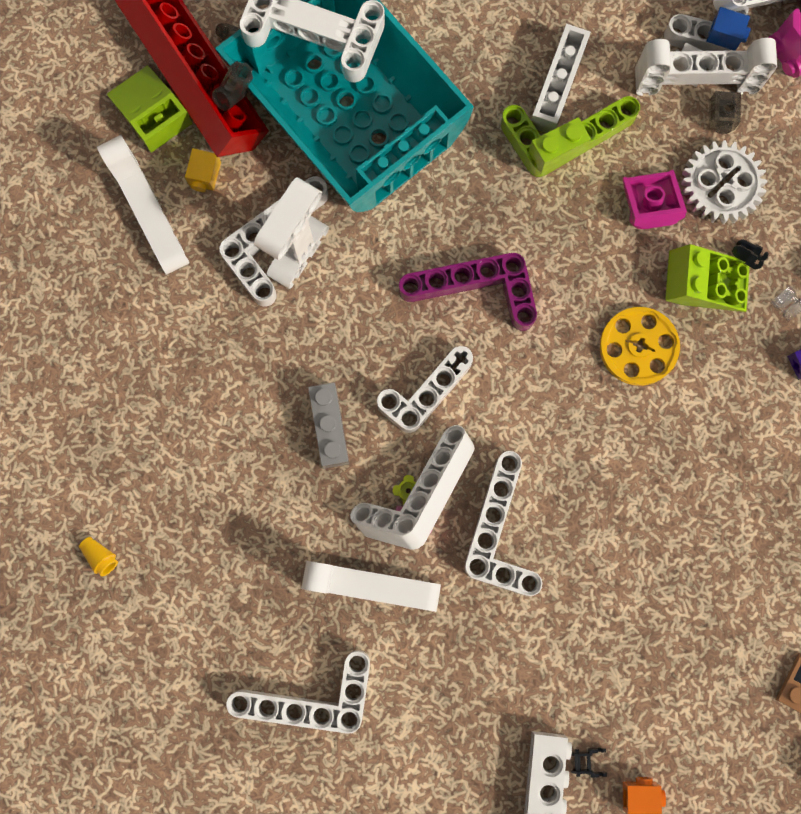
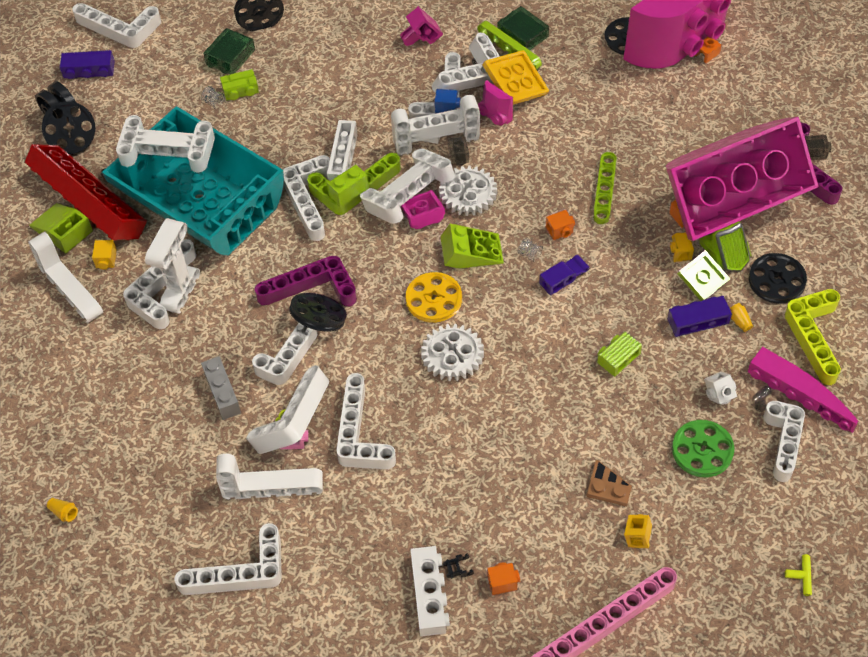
camera: 10 degrees left, 25 degrees down
clear smoke piece [212,61,253,111] -> none
black piece [732,239,769,269] -> none
none -> white beam [283,155,330,241]
none -> black wedge [289,293,347,332]
none -> white beam [360,149,455,224]
none -> white gear [421,324,484,381]

